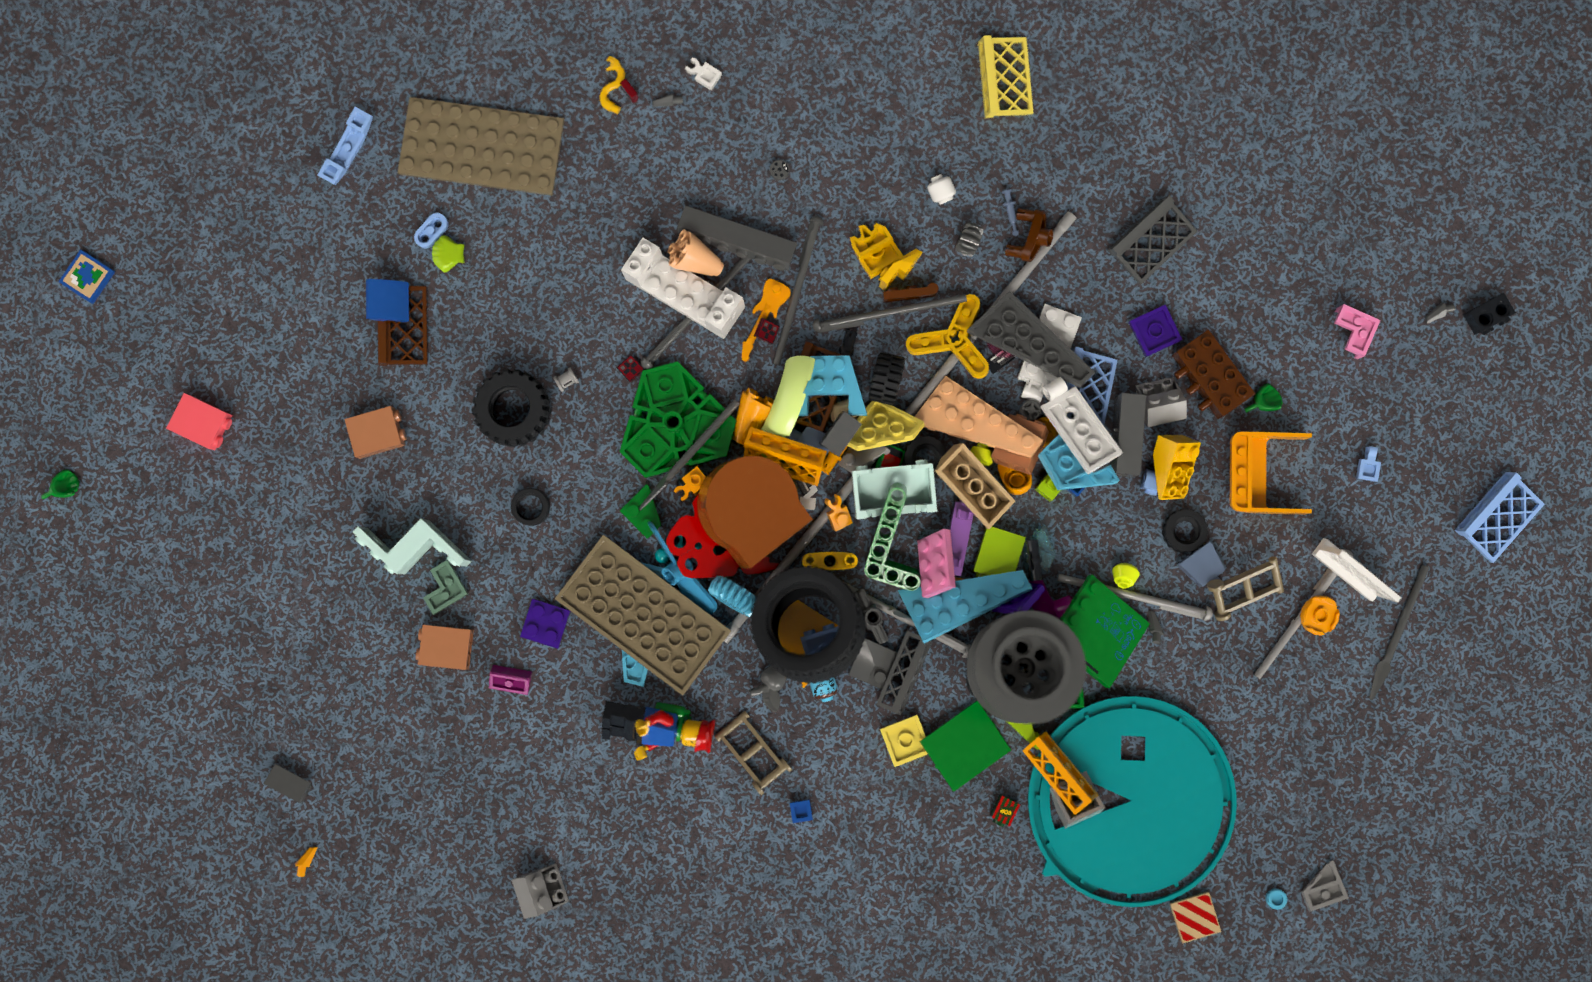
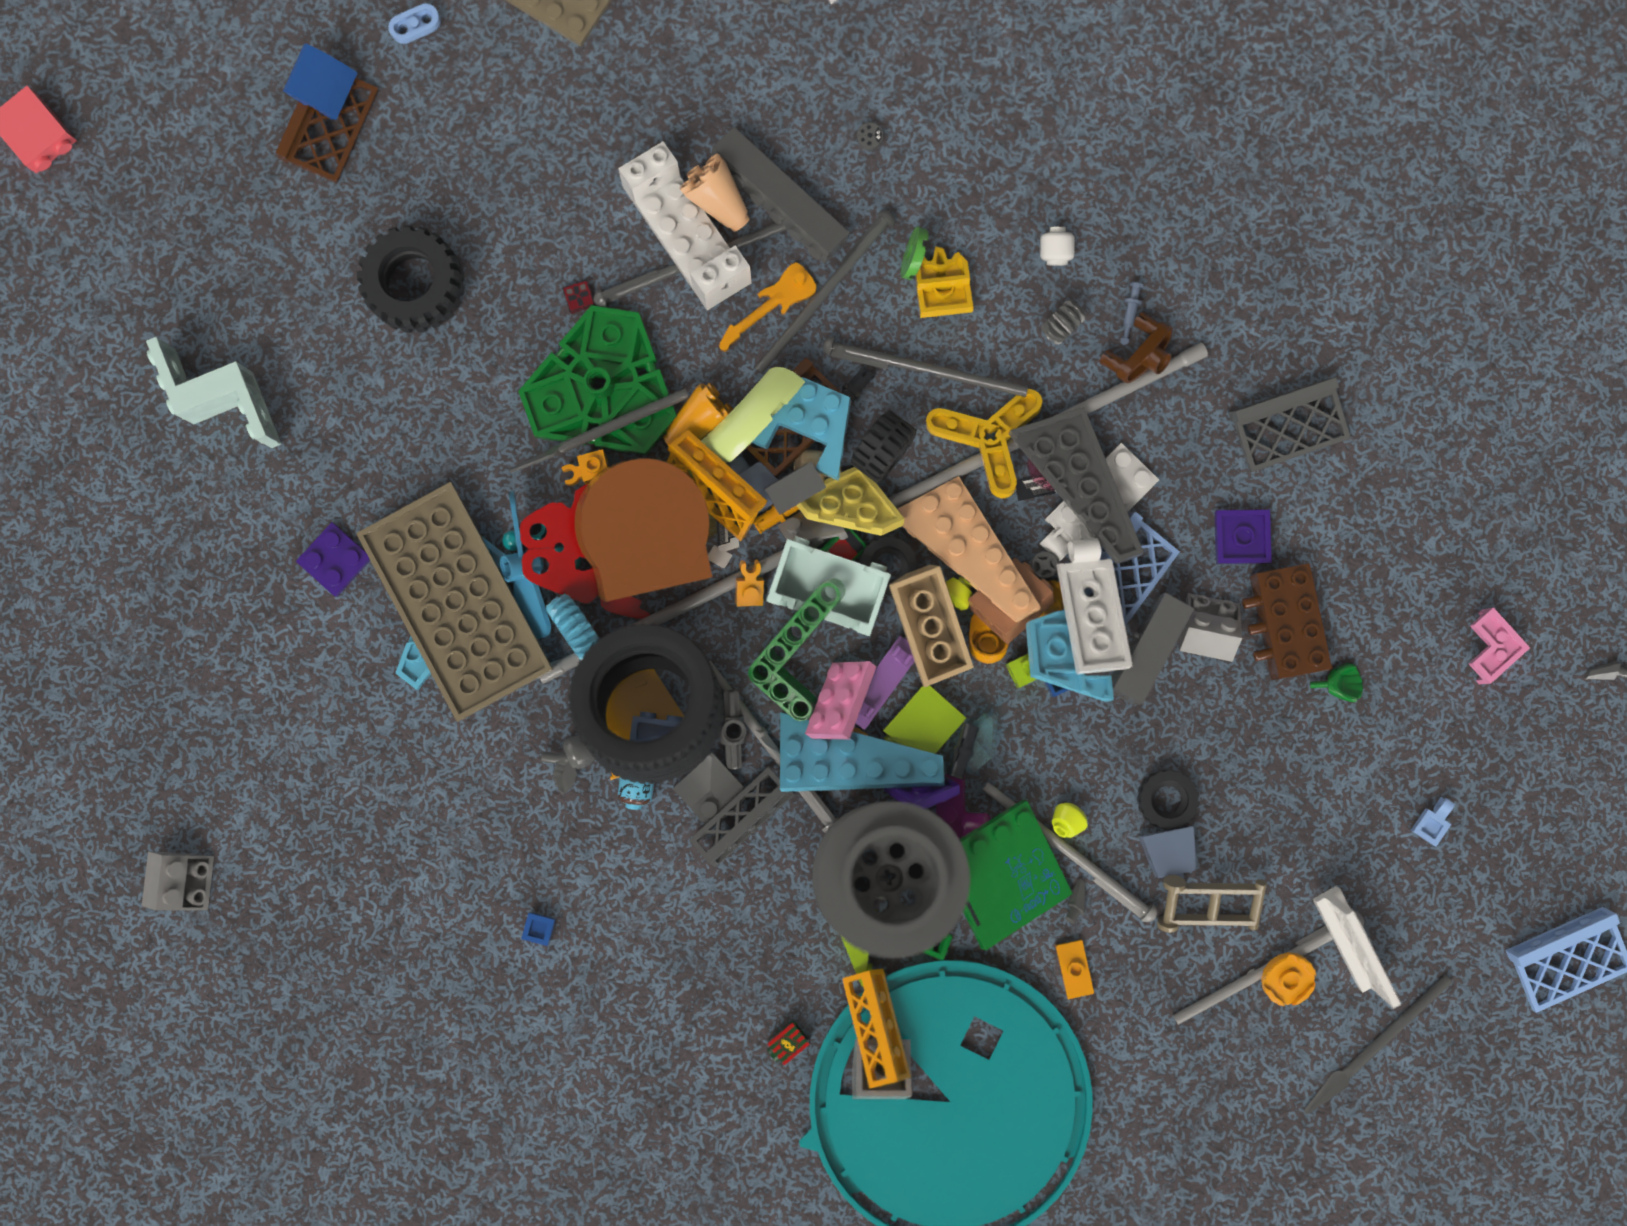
camera: 25 degrees right, 0 degrees up
nougat brick [344,406,407,459] -> none
nougat brick [416,625,474,670] -> none
sand green plate [423,560,469,615] -> none
lime animal [432,235,465,272] -> none
magenta slope [489,665,532,695] -> none
black tyre [511,488,550,526] -> none
light grey bush [553,367,579,392] -> none
piece [602,701,716,761] -> none
green wing [620,484,662,539] -> none
dark tan piece [714,711,793,796] -> none
tile [754,318,780,344] -> none
yellow connector [802,552,858,570] -> none
yellow plate [879,249,923,291] -> none
light yellow plate [880,715,927,767] -> none
reddish brown plate [882,283,939,303] -> none
green piece [919,701,1011,792] -> none
light yellow fence [978,36,1033,118] -> none
light blue plate [1140,469,1157,496] -> none
yellow slope [1153,435,1201,500] -> none
light orange windscreen [1230,432,1312,515] -> none
none -> bright green tile [901,226,929,280]
none -> light orange plate [1055,939,1094,999]

